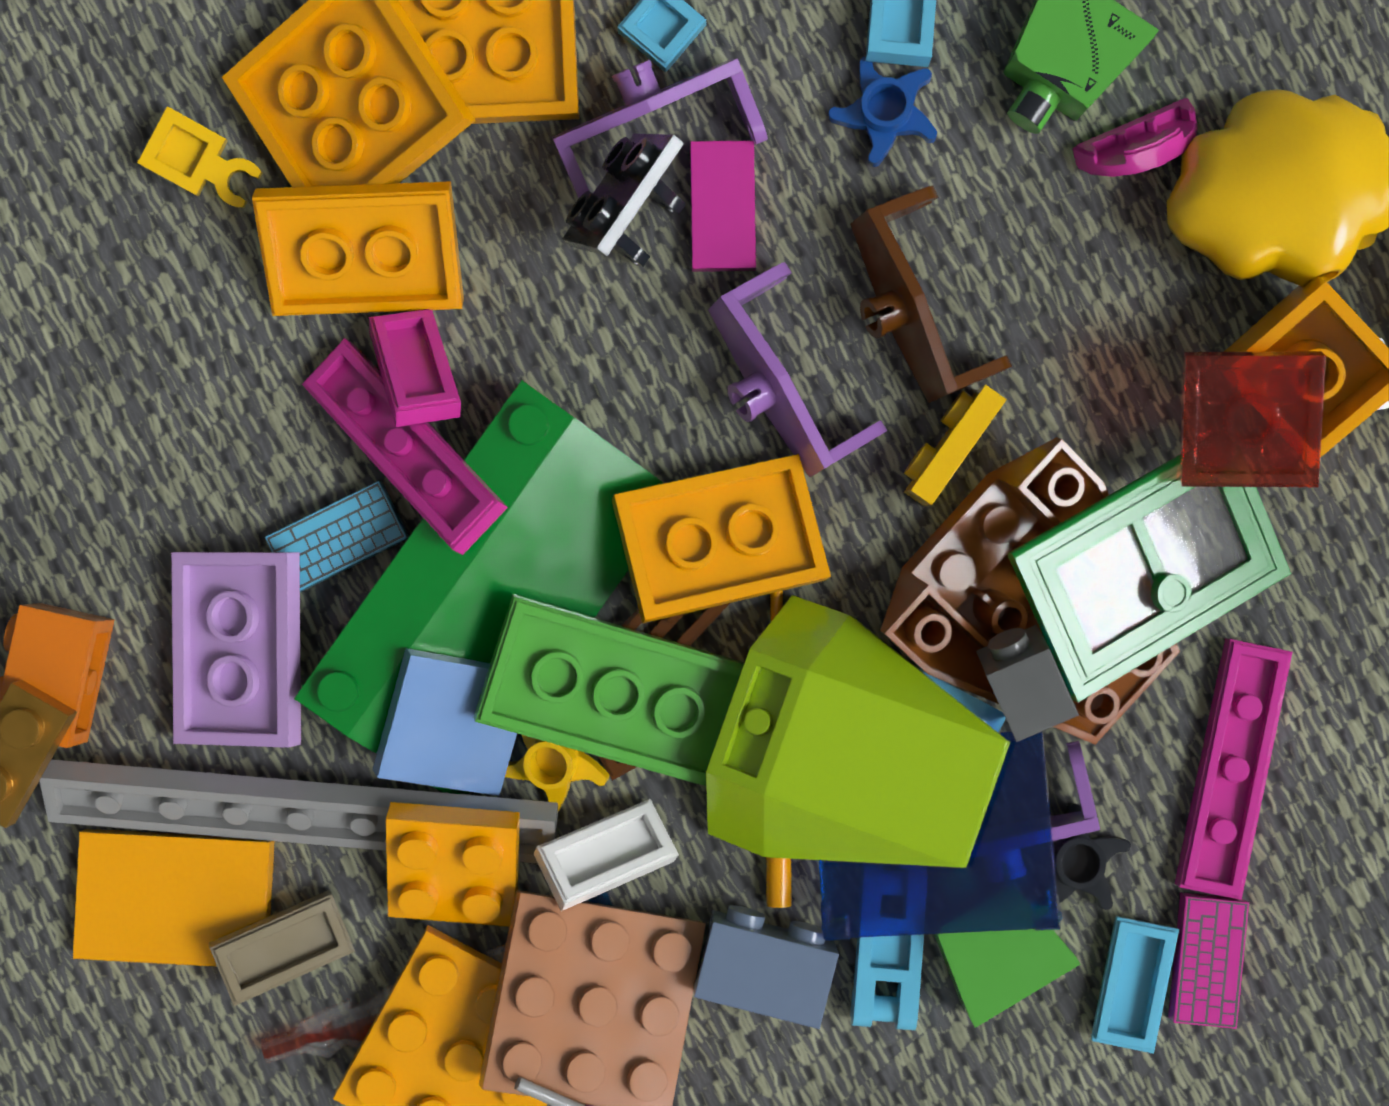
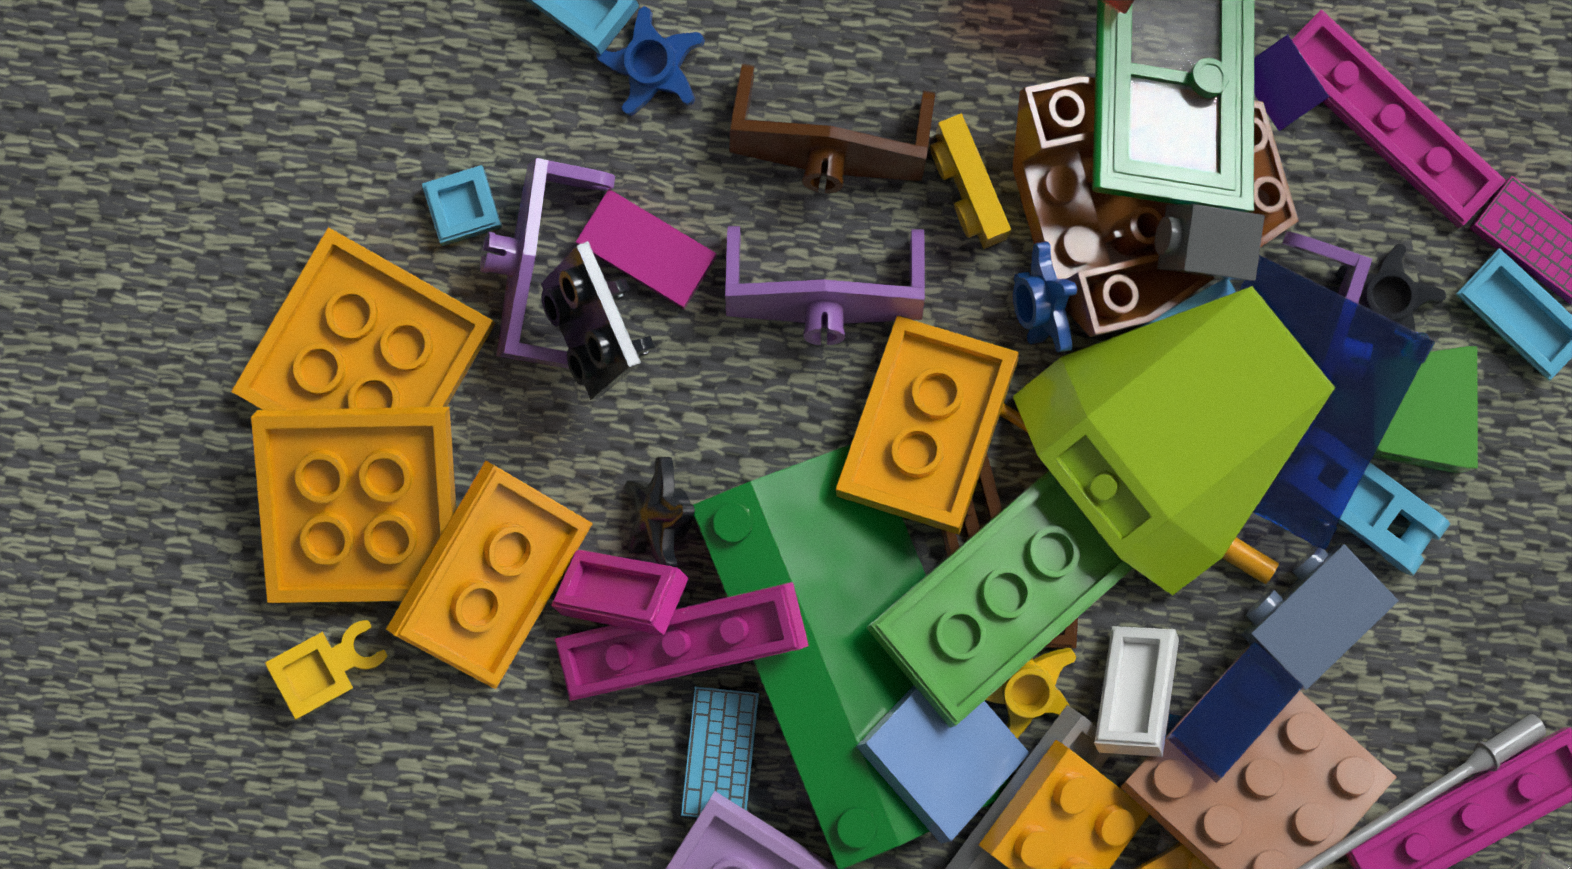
camera: 60 degrees left, 5 degrees down
none -> black animal [625,457,695,567]
none -> blue animal [1013,242,1077,352]
none -> clear blue tile [1167,642,1304,783]
none -> dark purple sticker [1254,34,1329,131]

